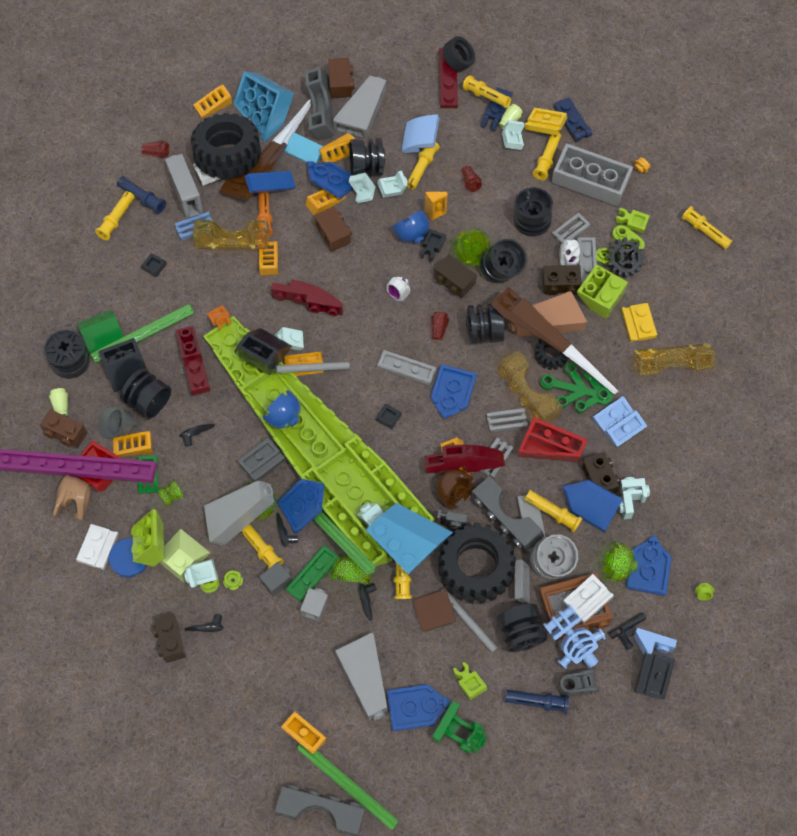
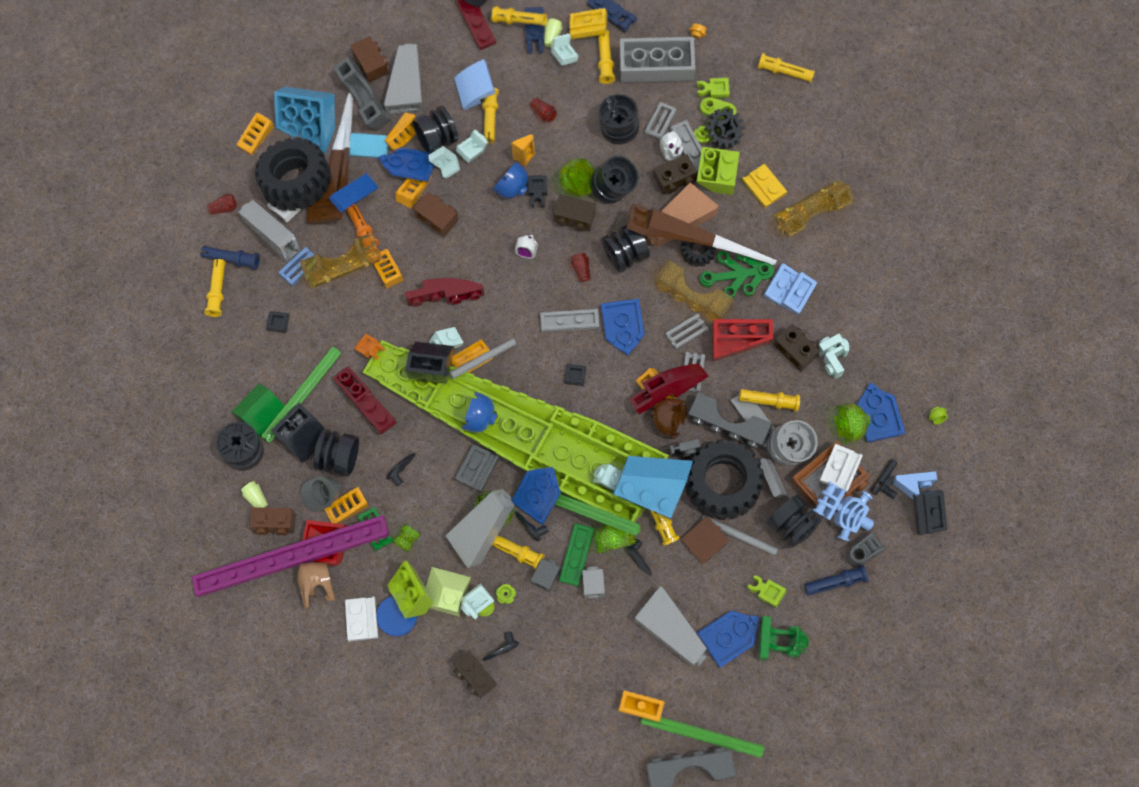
camera: 20 degrees left, 5 degrees up
blue tile [562,480,623,533] -> none

